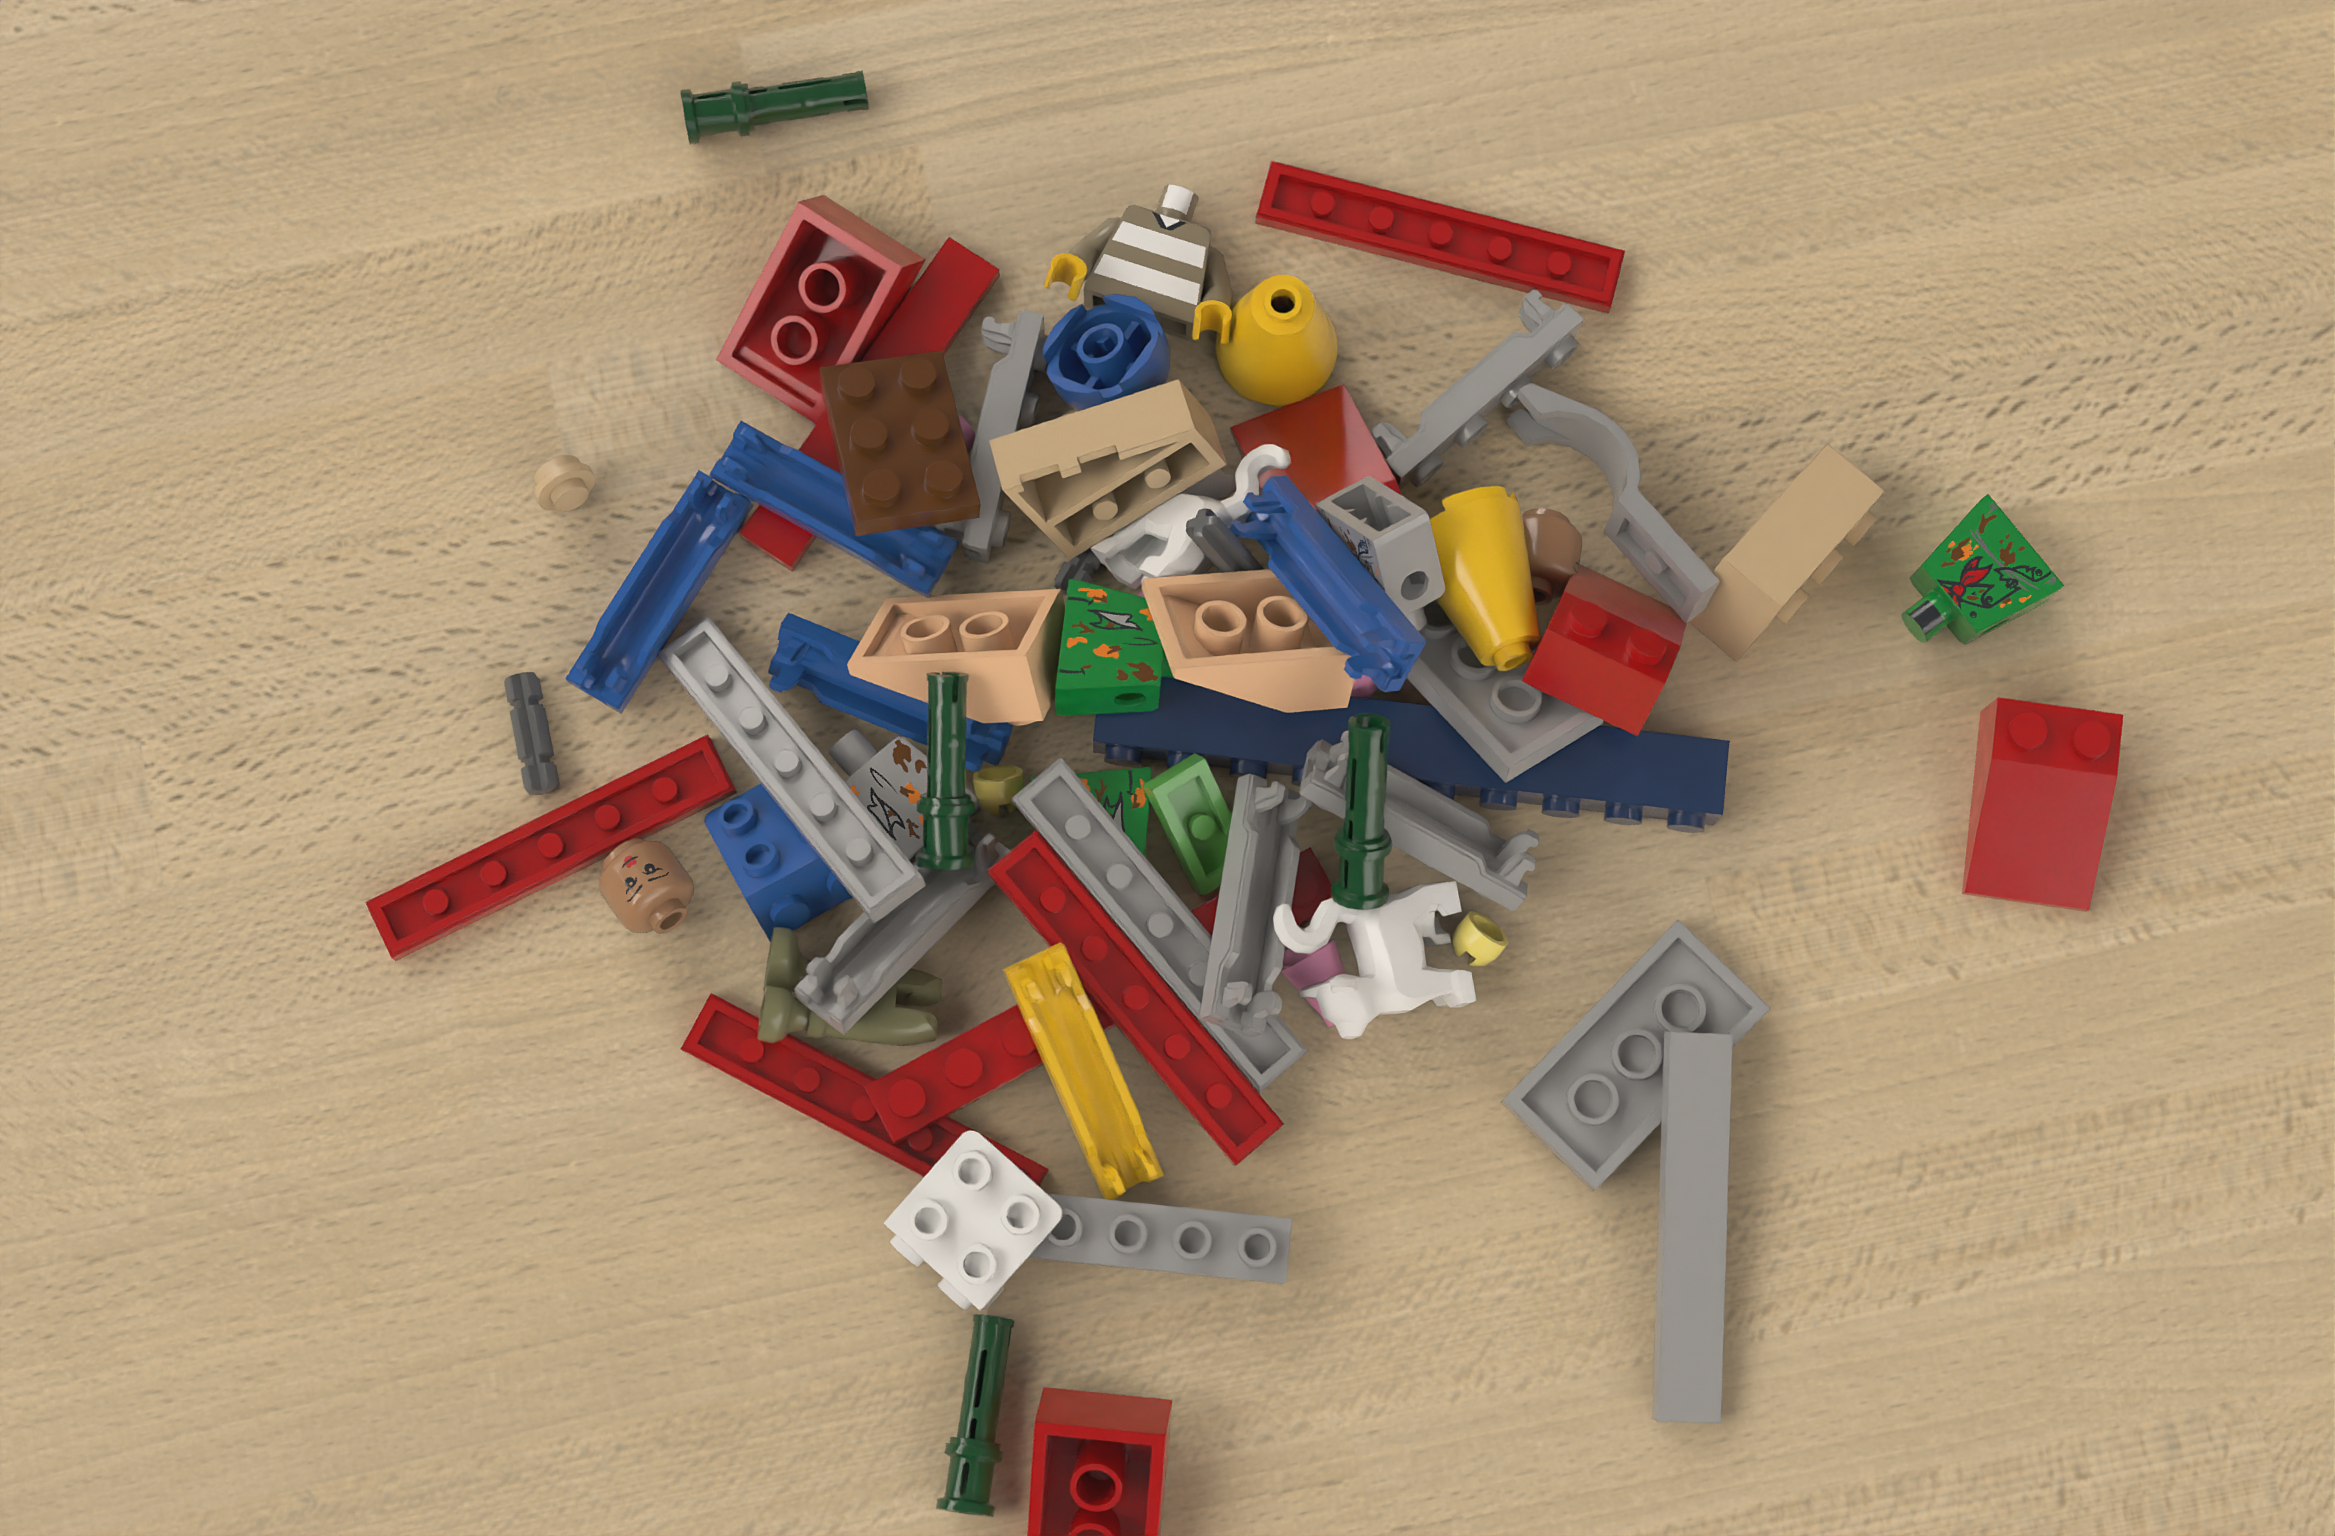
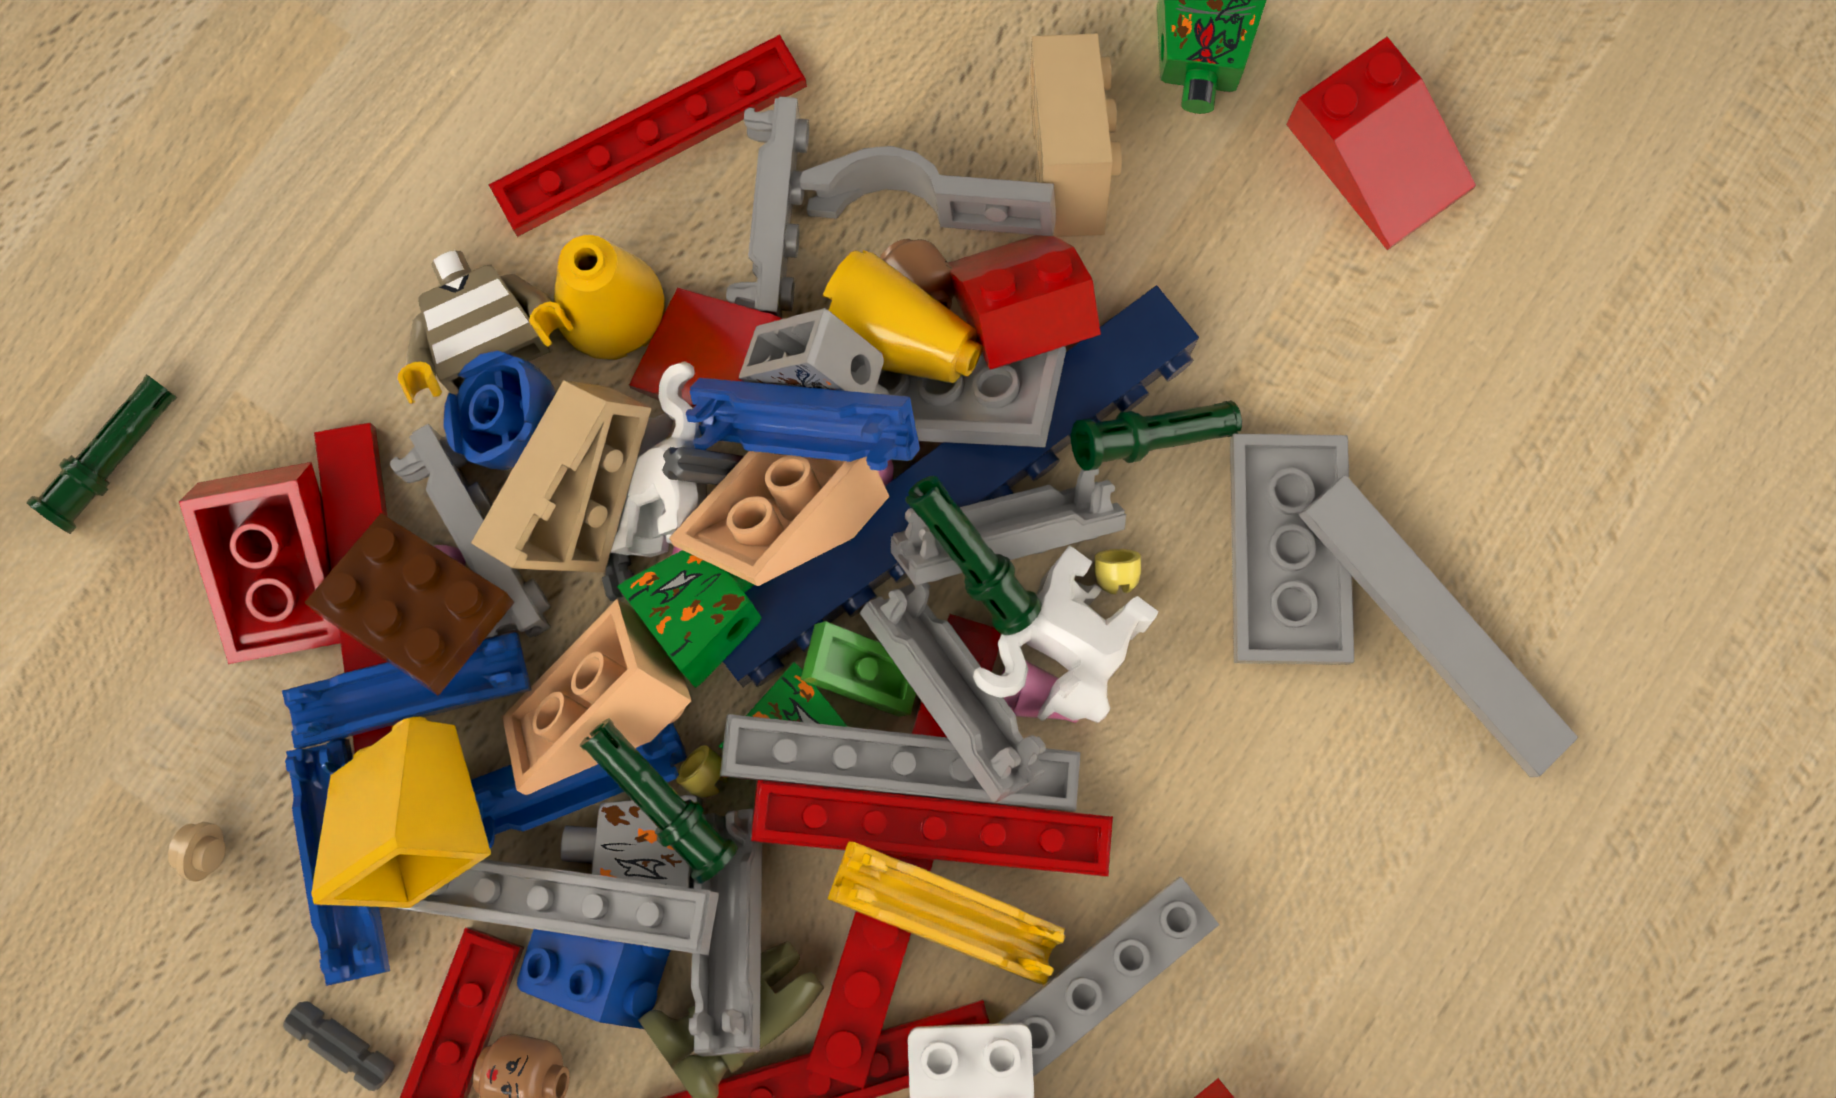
camera: 40 degrees left, 0 degrees up
none -> yellow slope [311,717,491,908]
none -> dark green pin [1071,400,1242,471]

